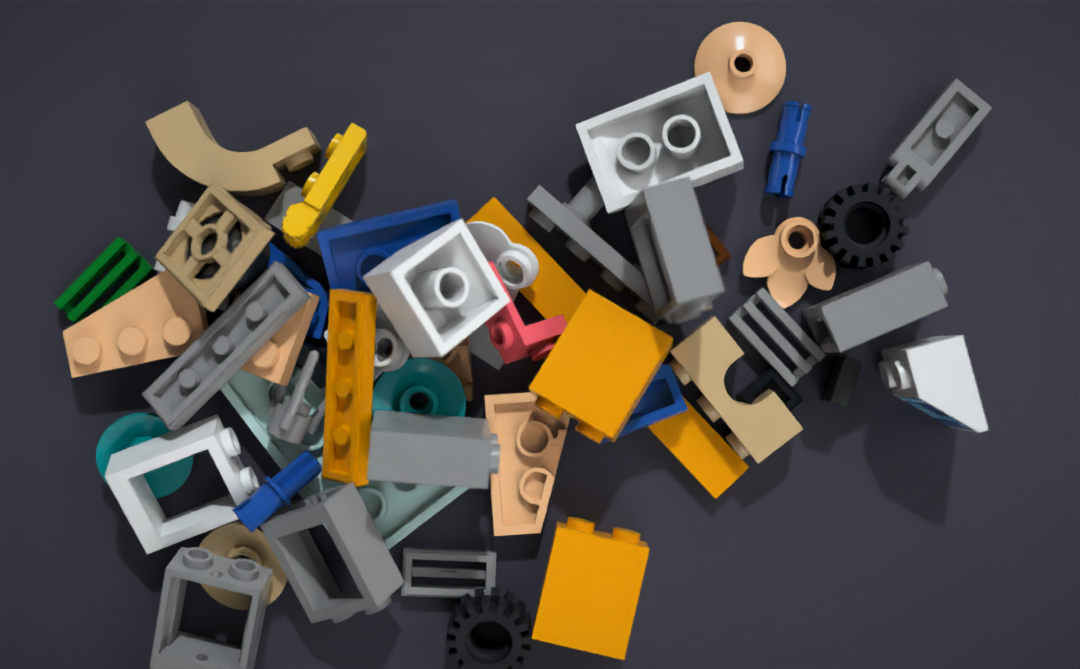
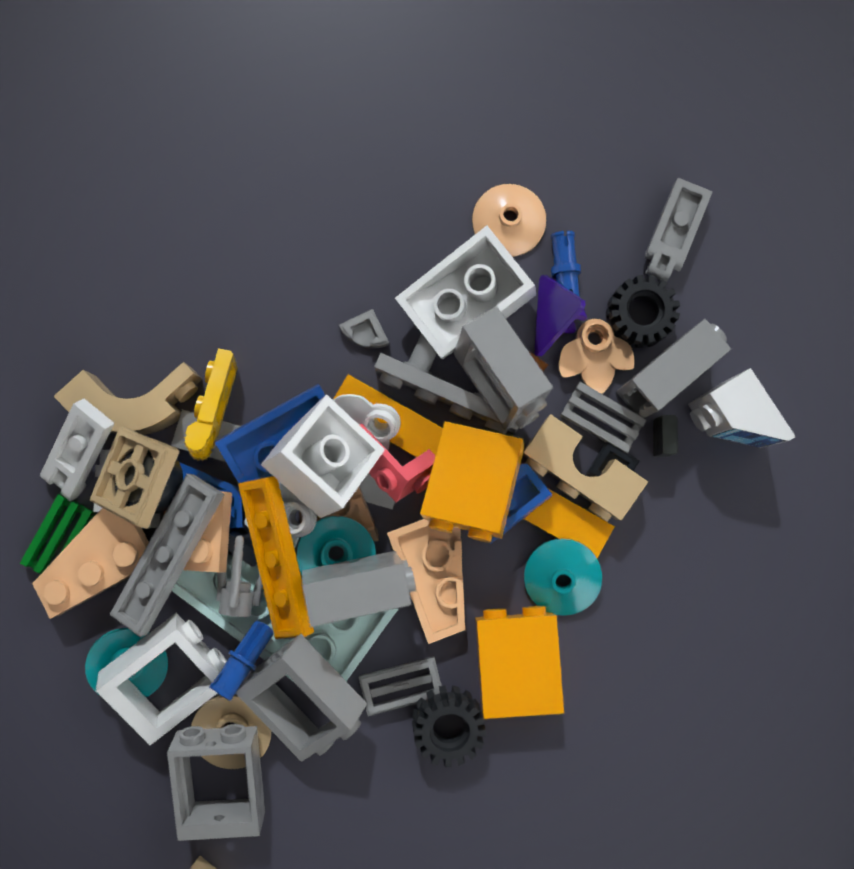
camera: 20 degrees left, 5 degrees down
none -> white plate [40,399,115,501]
none -> light grey tile [339,309,389,349]
none -> teal dish [524,538,602,615]
none -> dark purple piece [534,275,587,356]

